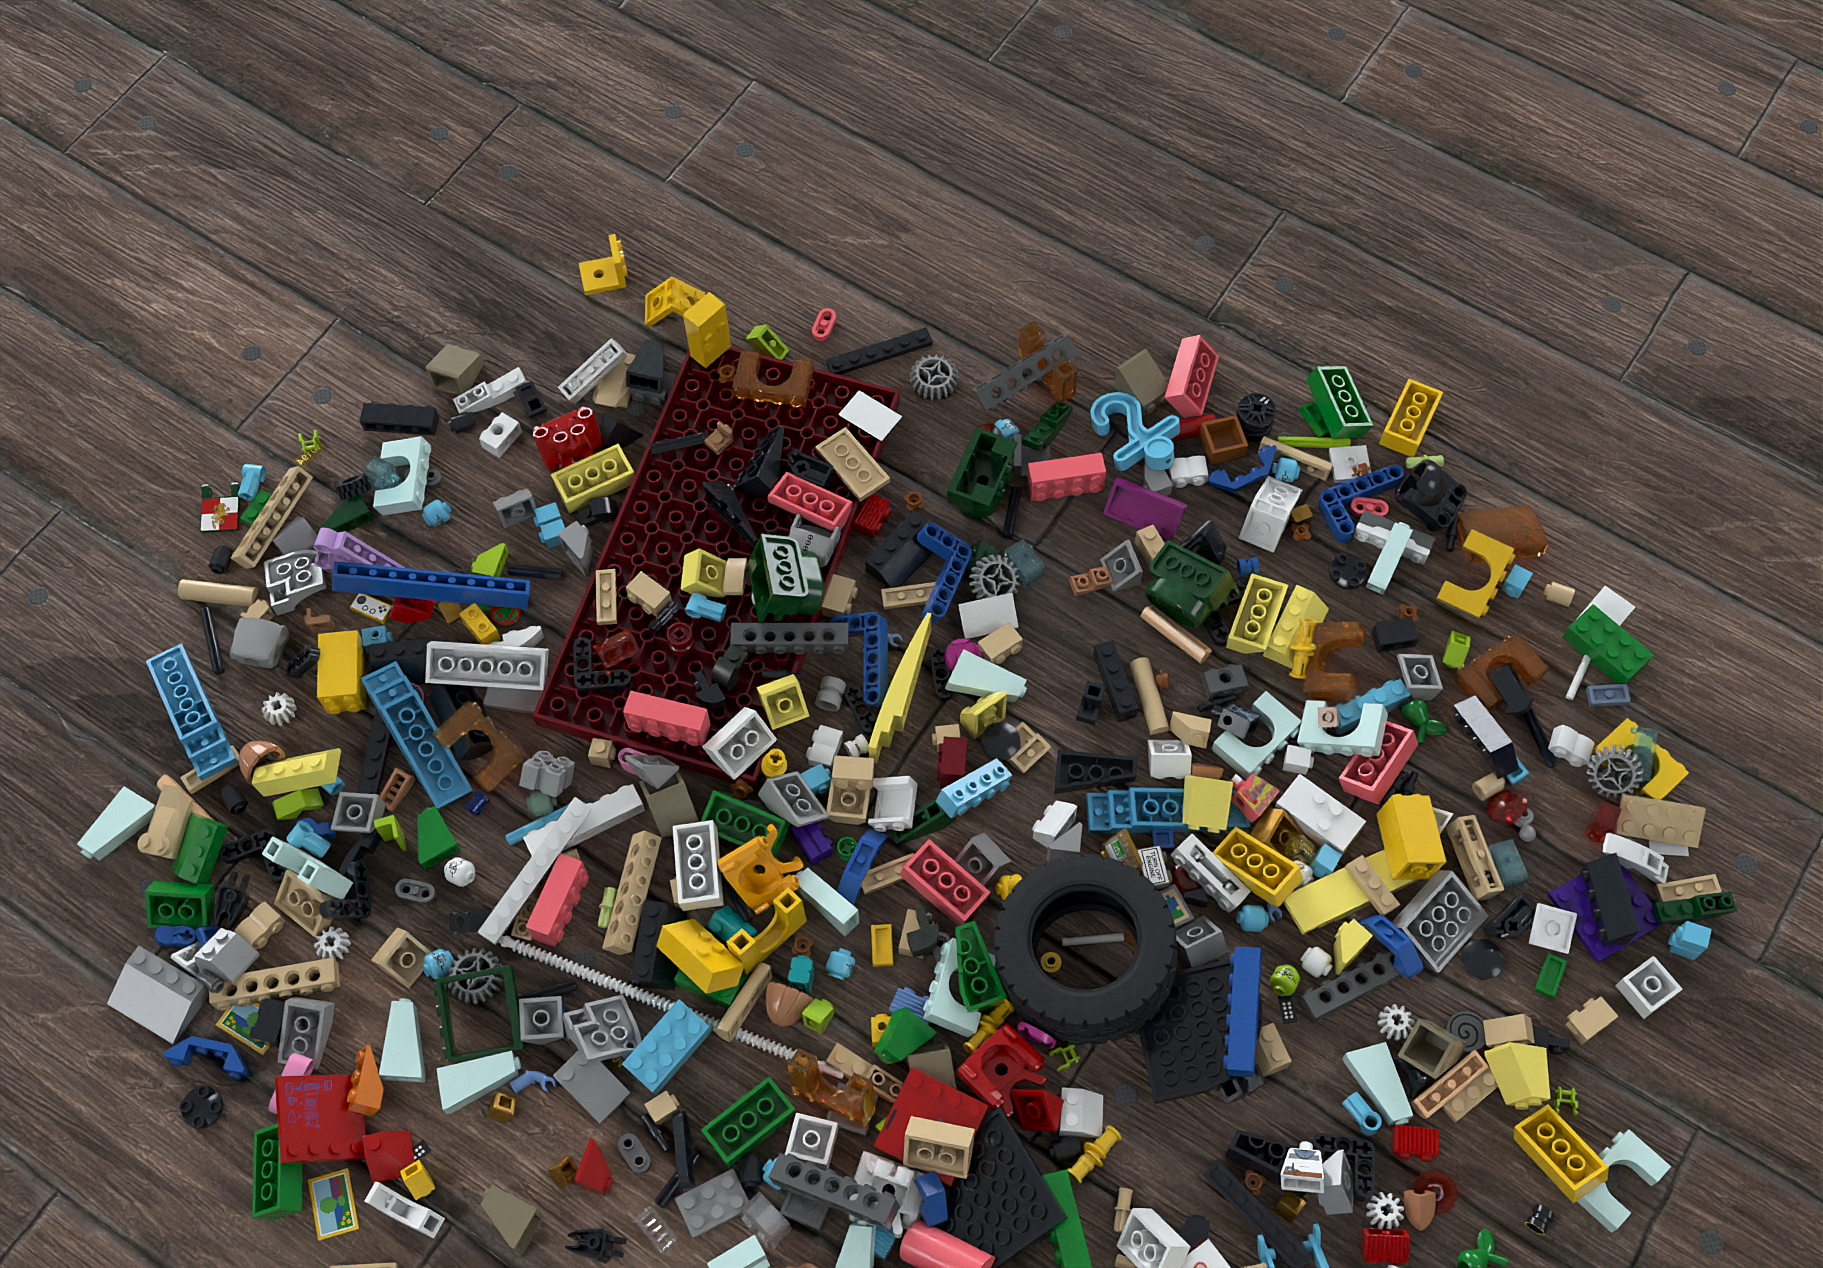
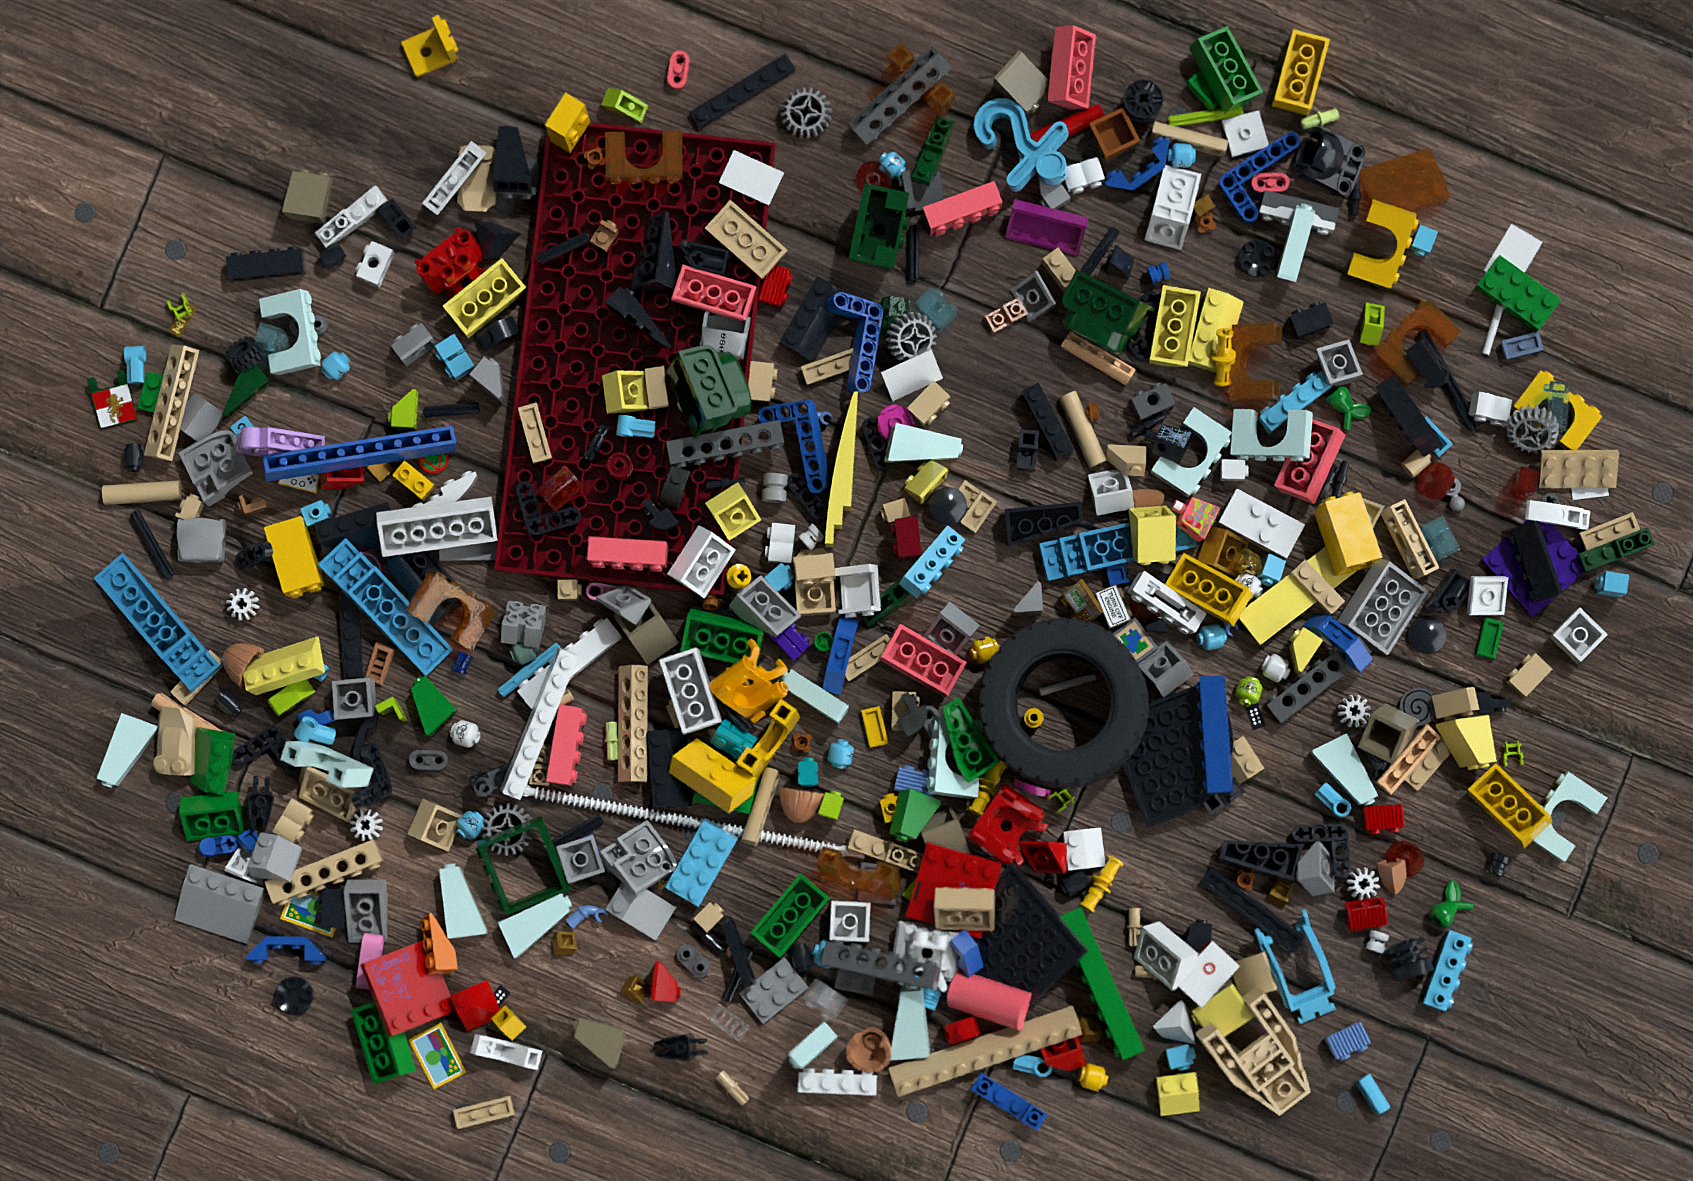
camera: 10 degrees left, 20 degrees up
dark grey pin [196,969,225,993] -> none
tan brick [626,571,672,616] -> none
yellow bracket [645,276,705,327] -> none
dark orange plate [904,492,924,511] -> none
white slope [1032,801,1077,848] -> none
white torso [1281,1142,1324,1193] -> none
bracket [1318,707,1339,727] -> none
dark orange plate [1351,463,1371,477] -> none
dark orange plate [1399,604,1418,622] -> none
tan brick [1543,582,1575,607] -> none

